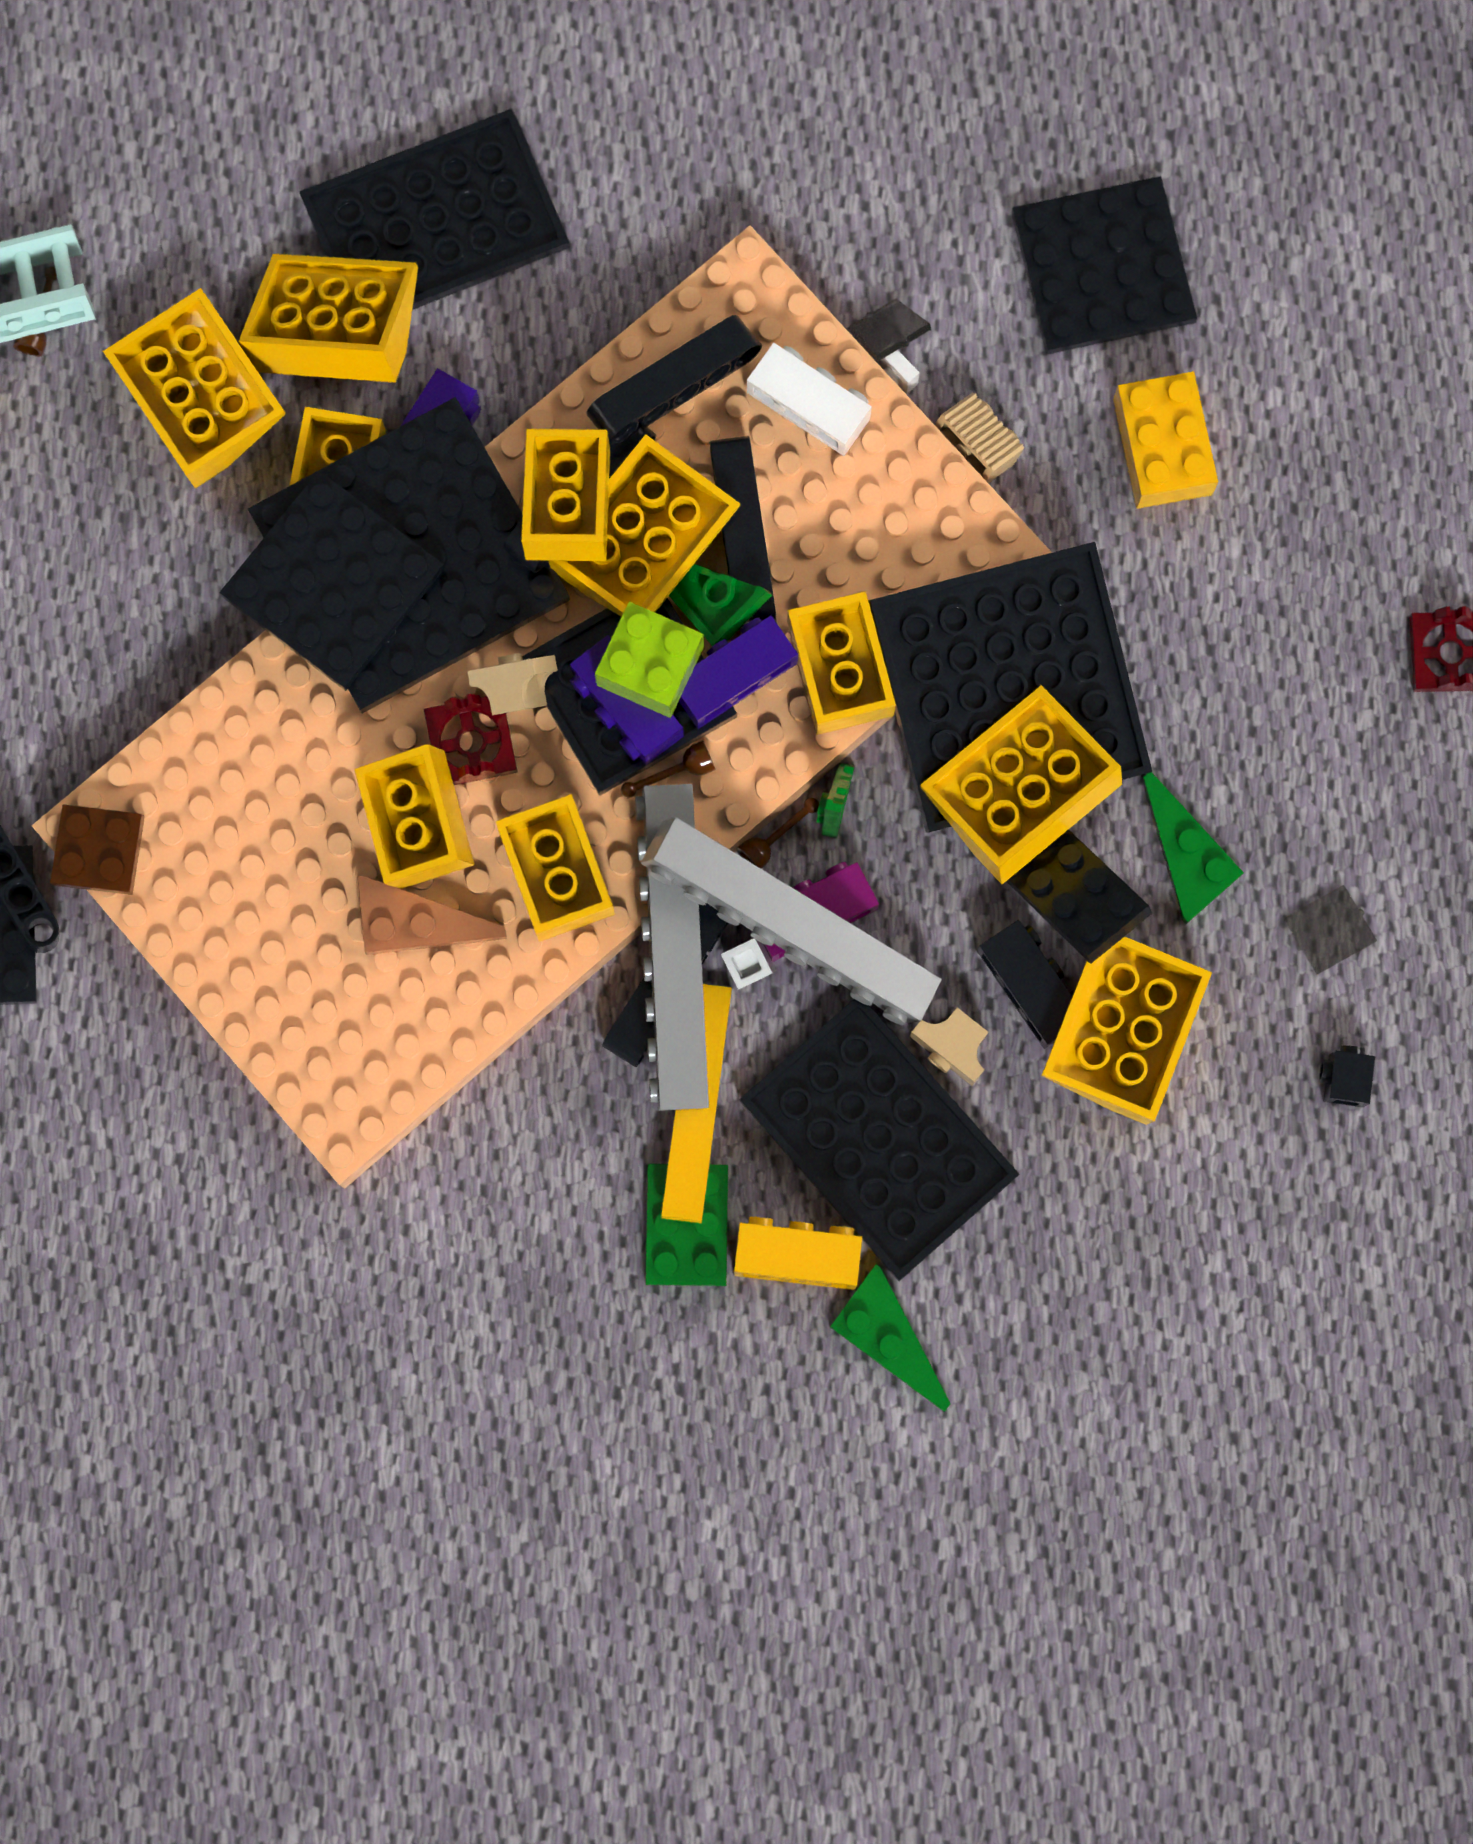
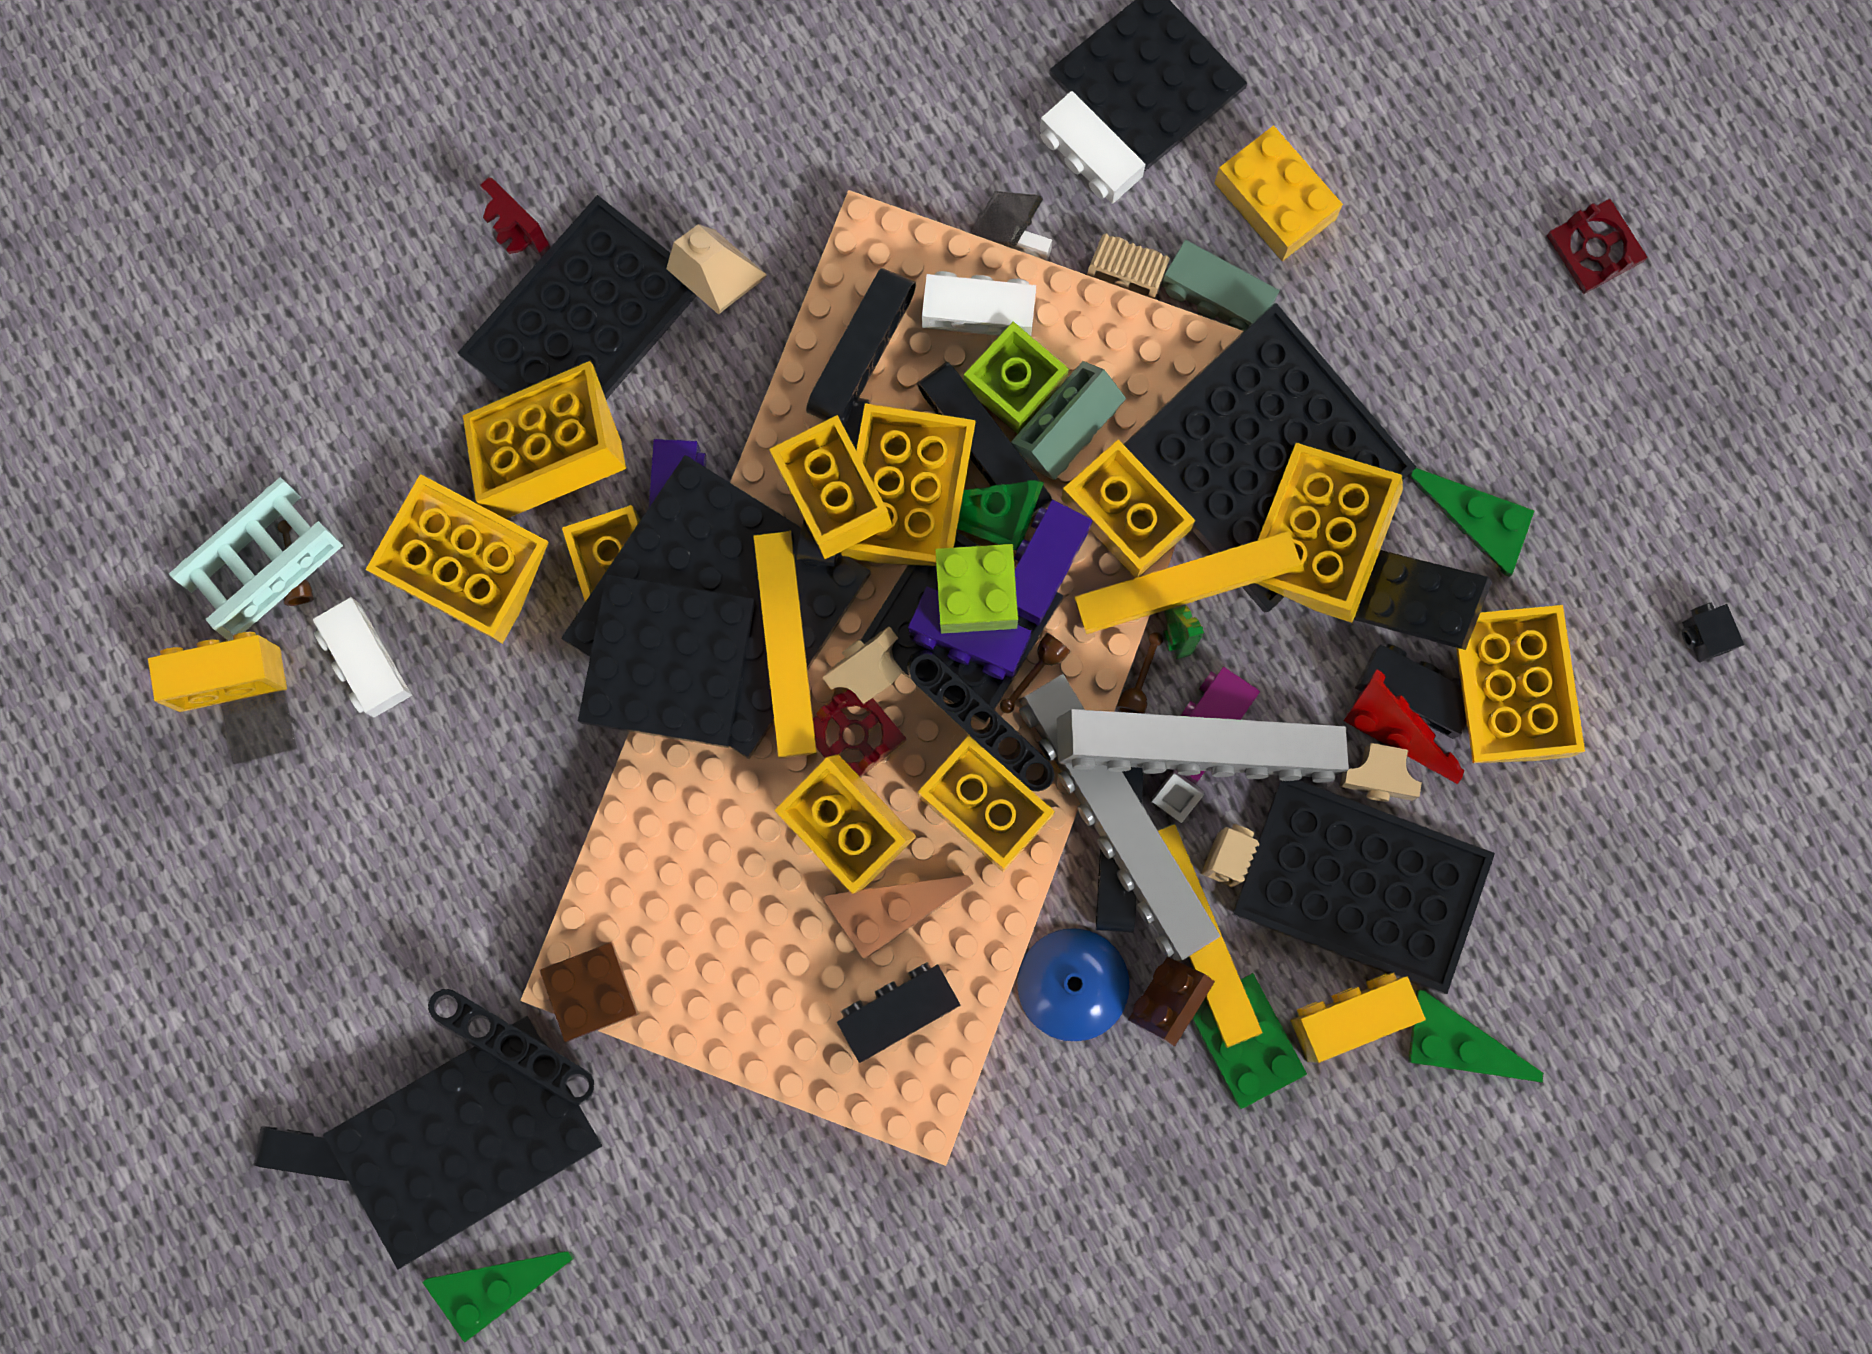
camera: 25 degrees left, 0 degrees up
clear smoke piece [1284,885,1377,975] -> none
none -> white brick [313,597,412,717]
none -> dark red piece [480,177,551,258]
none -> tan slope [666,224,767,314]
none -> yellow tile [754,531,817,759]
none -> black brick [837,962,961,1063]
none -> black beam [907,650,1054,792]
none -> lime brick [964,321,1069,434]
none -> sand green brick [1011,361,1126,480]
none -> blue dish [1017,928,1130,1041]
none -> white brick [1040,91,1145,204]
none -> yellow tile [1075,531,1301,634]
none -> reddish brown plate [1128,957,1215,1047]
none -> sand green brick [1162,239,1280,331]
none -> tan brick [1201,824,1259,887]
none -> red wing [1344,669,1465,784]

